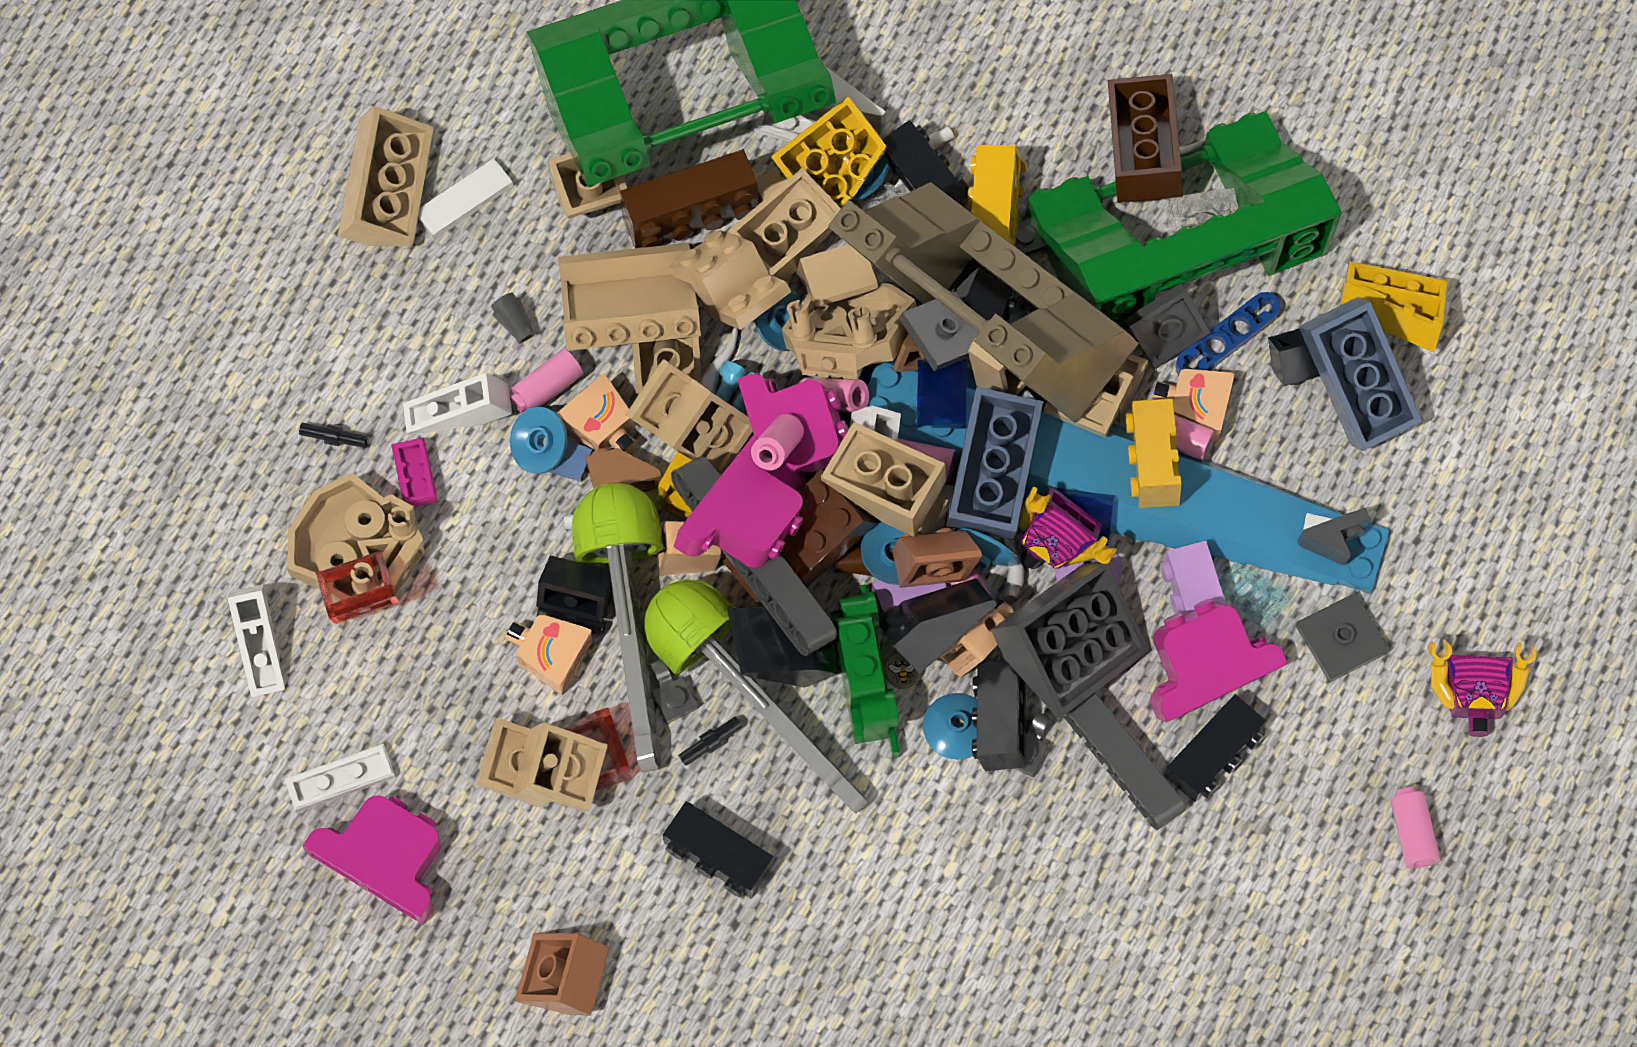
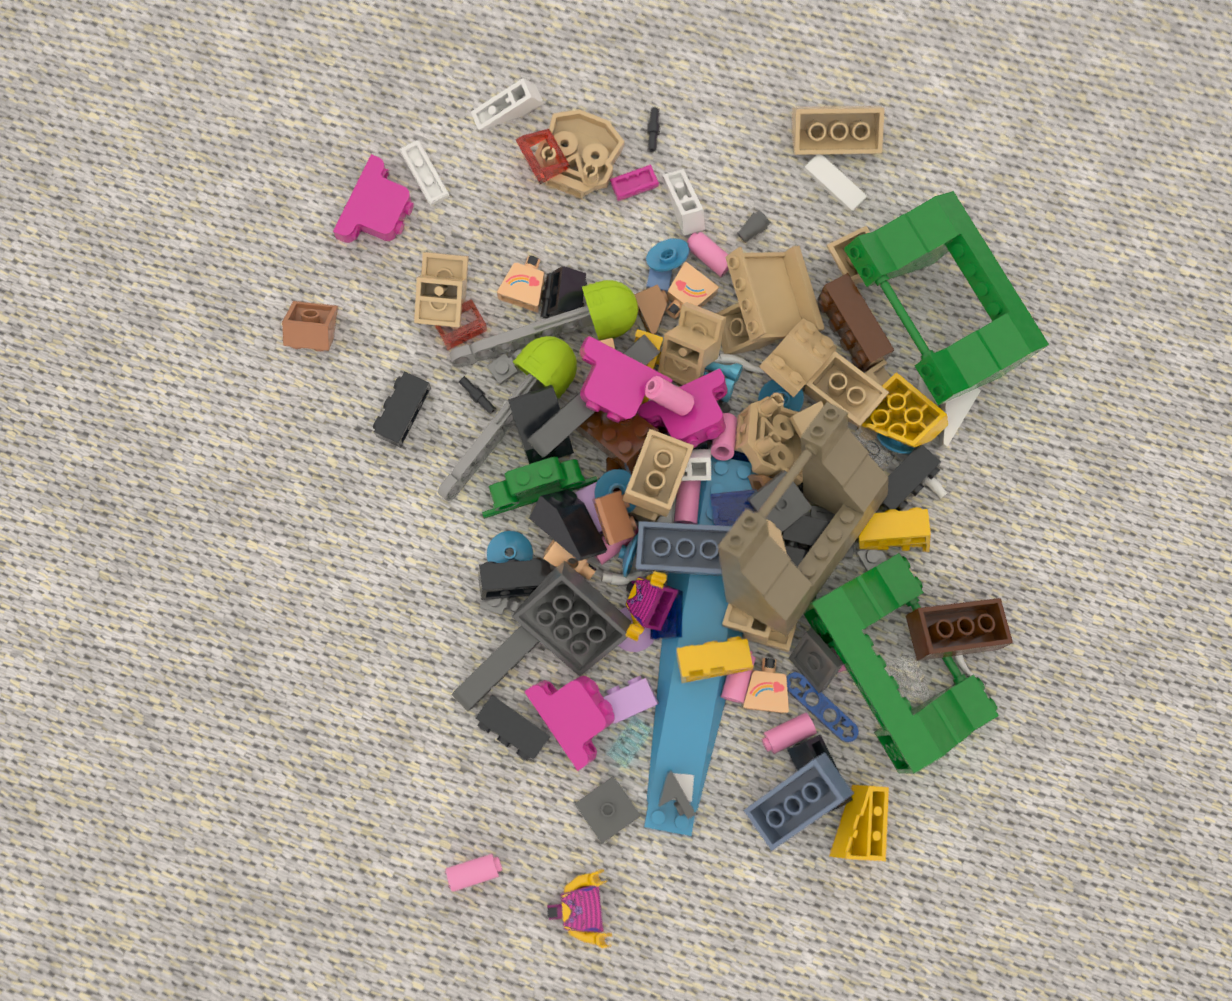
camera: 75 degrees right, 10 degrees up
none -> bright pink brick [761,712,817,754]

